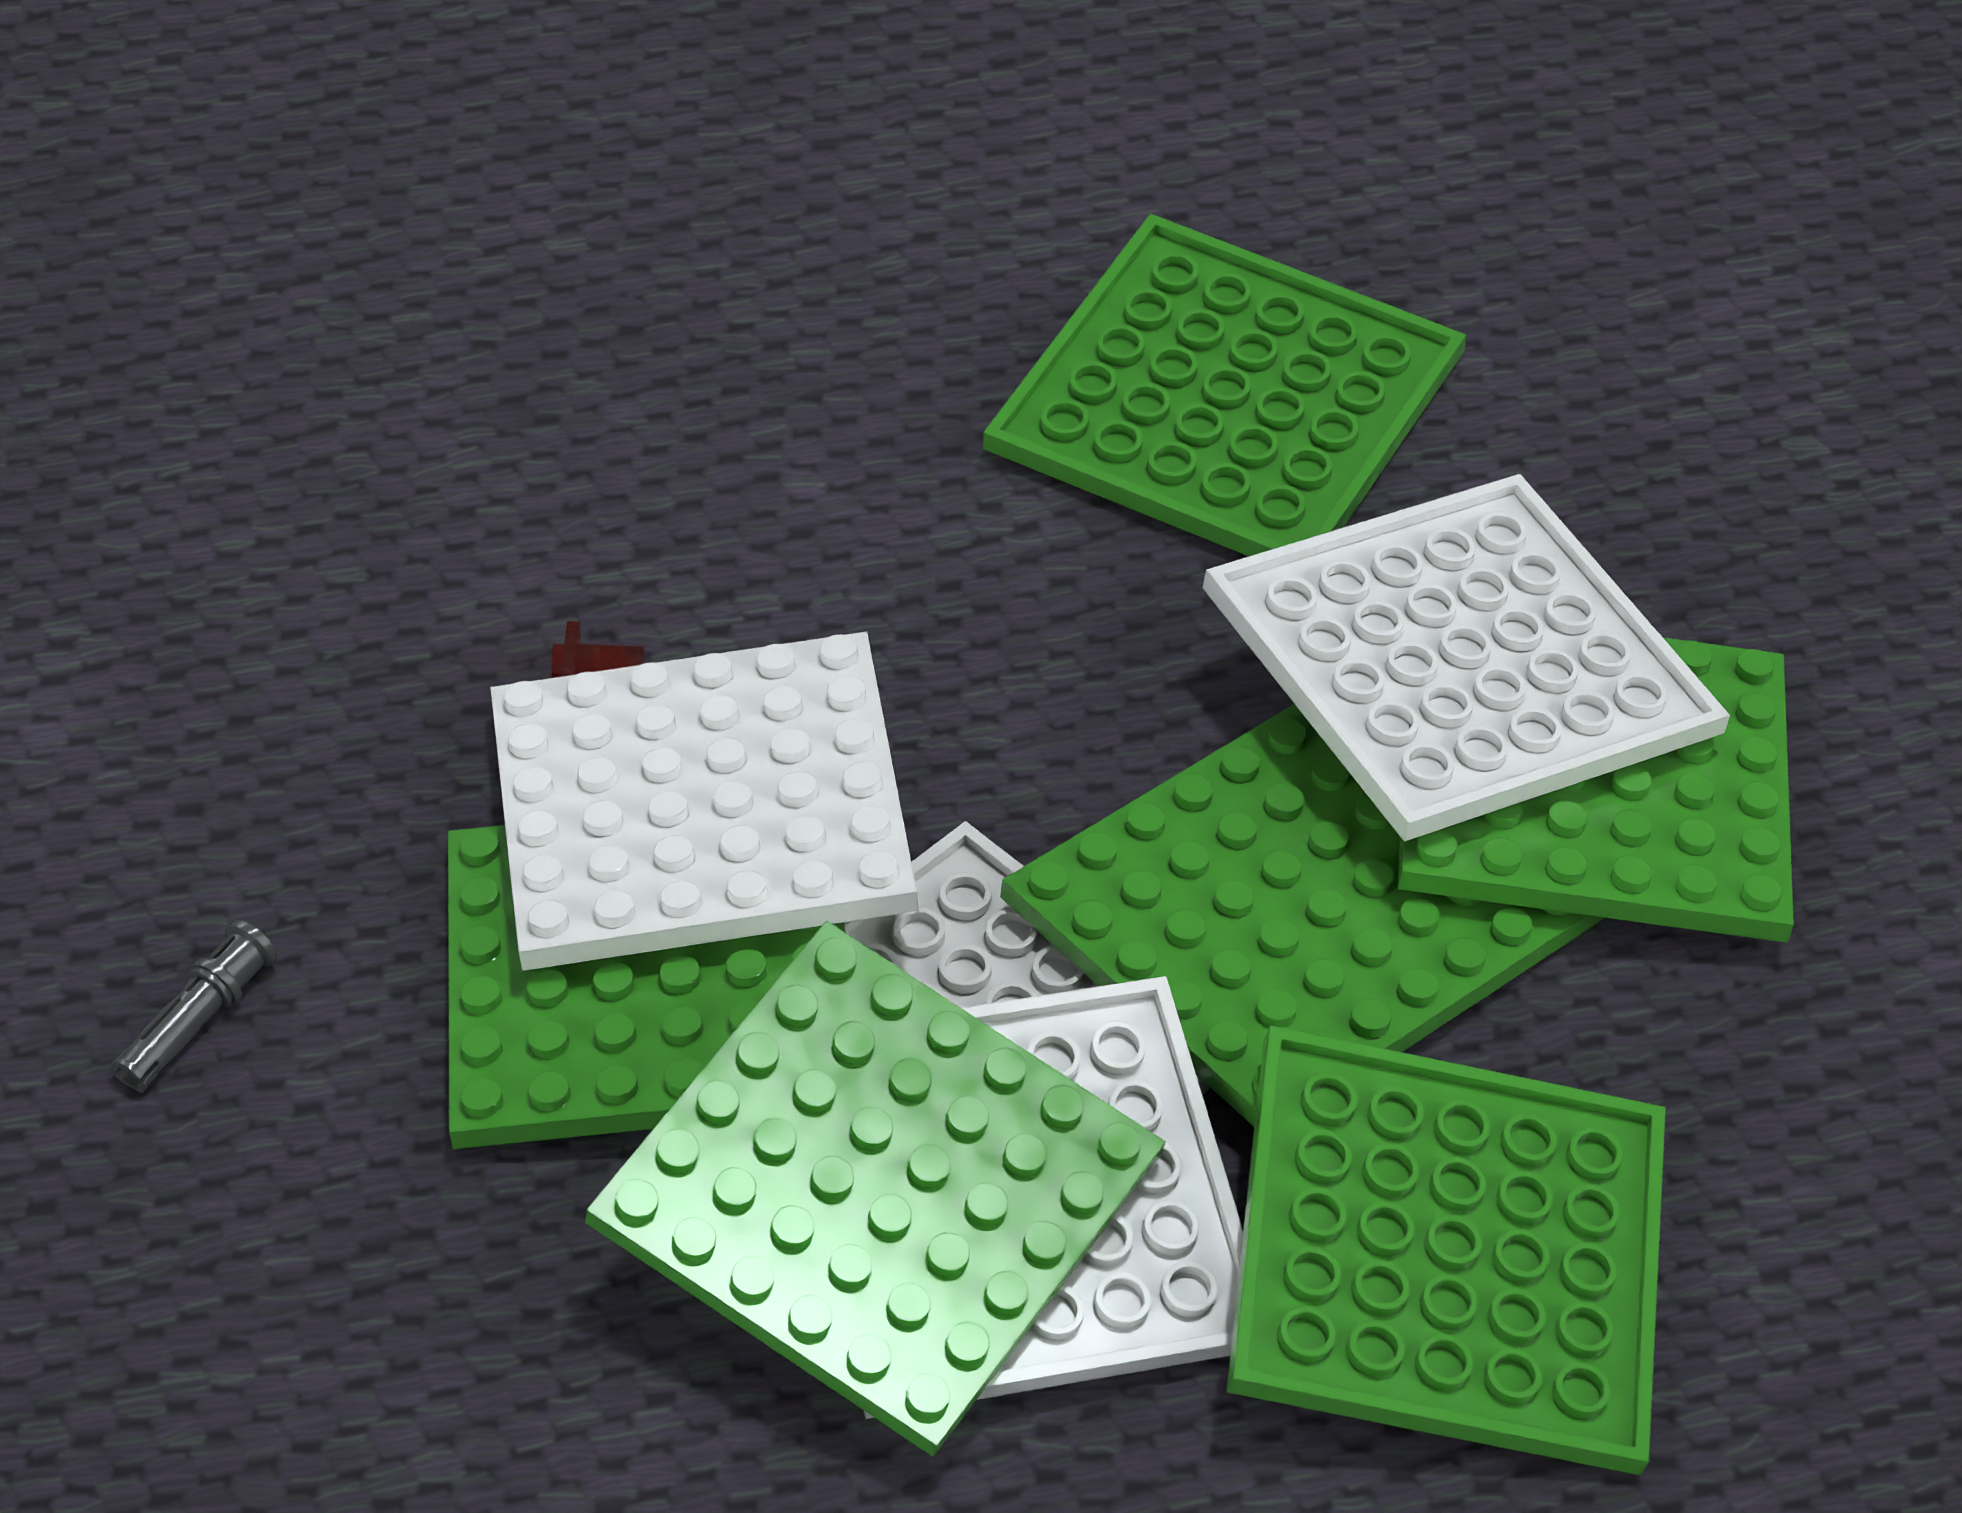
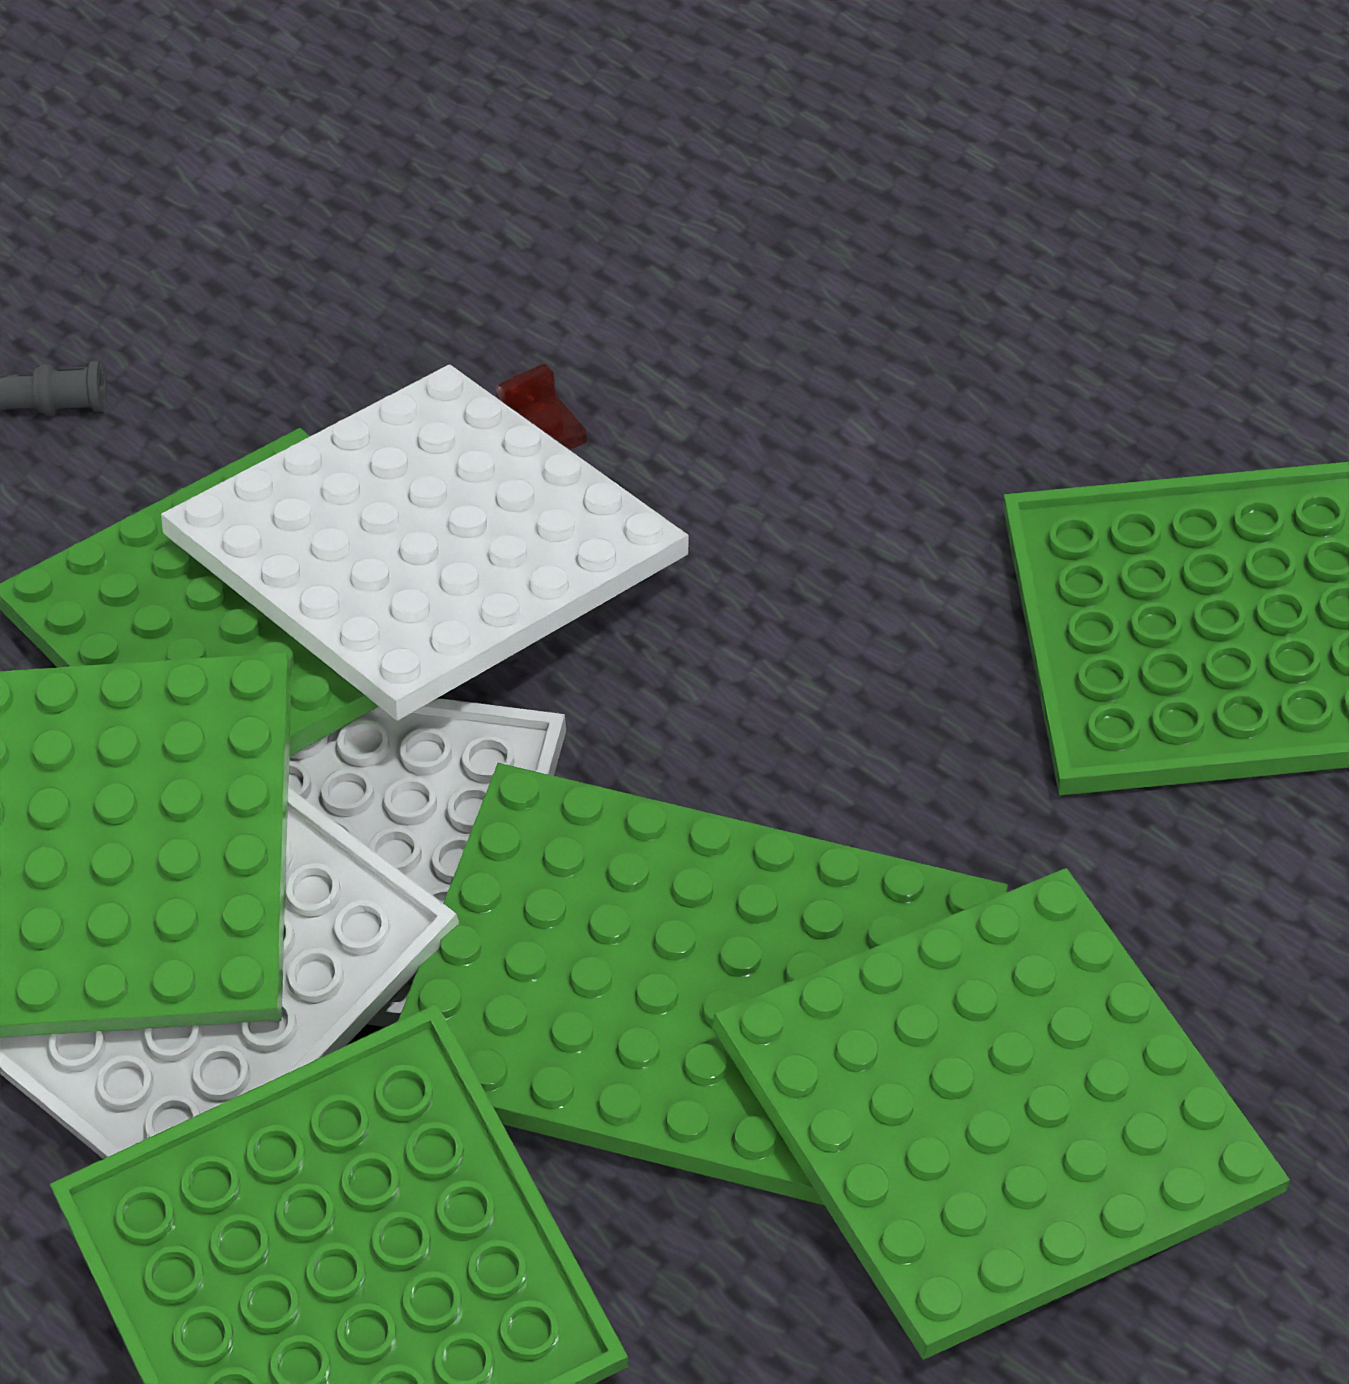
camera: 60 degrees right, 0 degrees up
white plate [1203,474,1730,841] -> none

